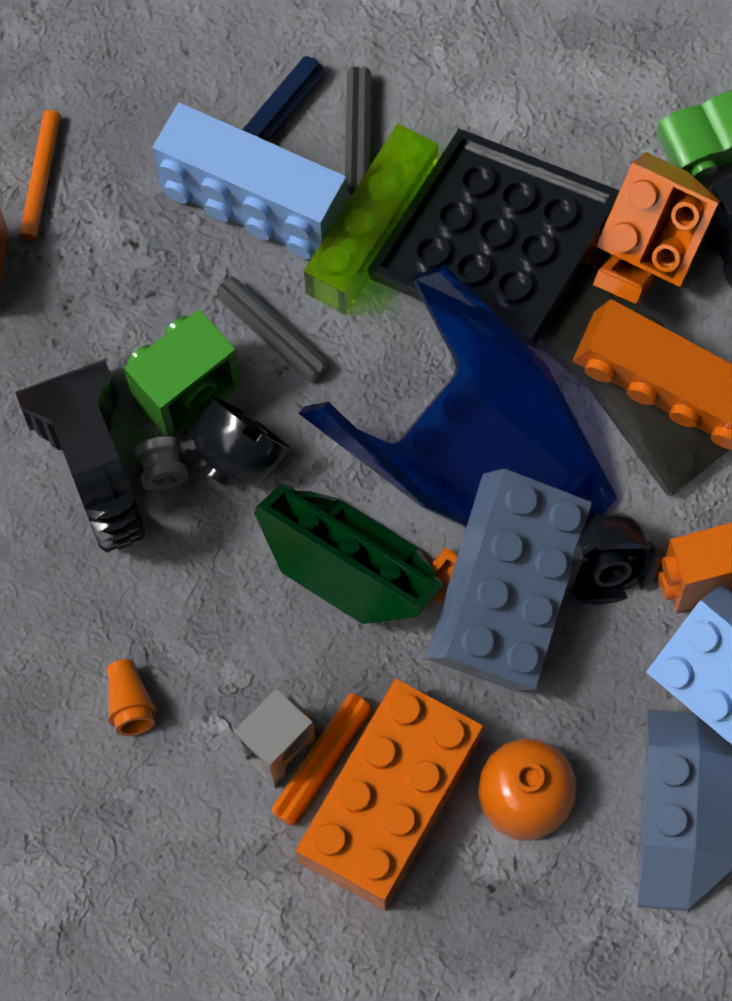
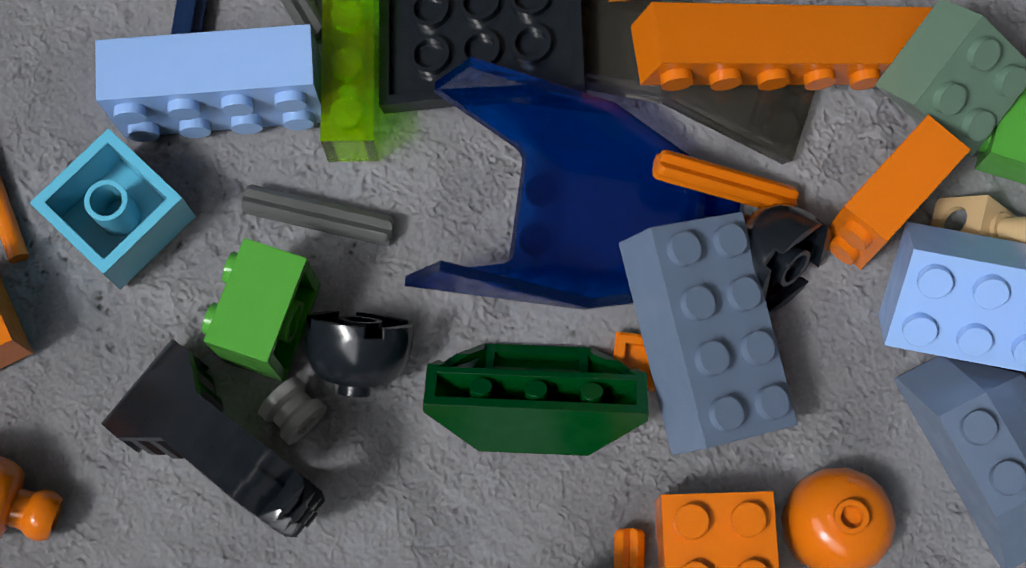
camera: 35 degrees left, 5 degrees up
none -> medium azure brick [29,128,196,290]
none -> orange axle [652,149,799,209]

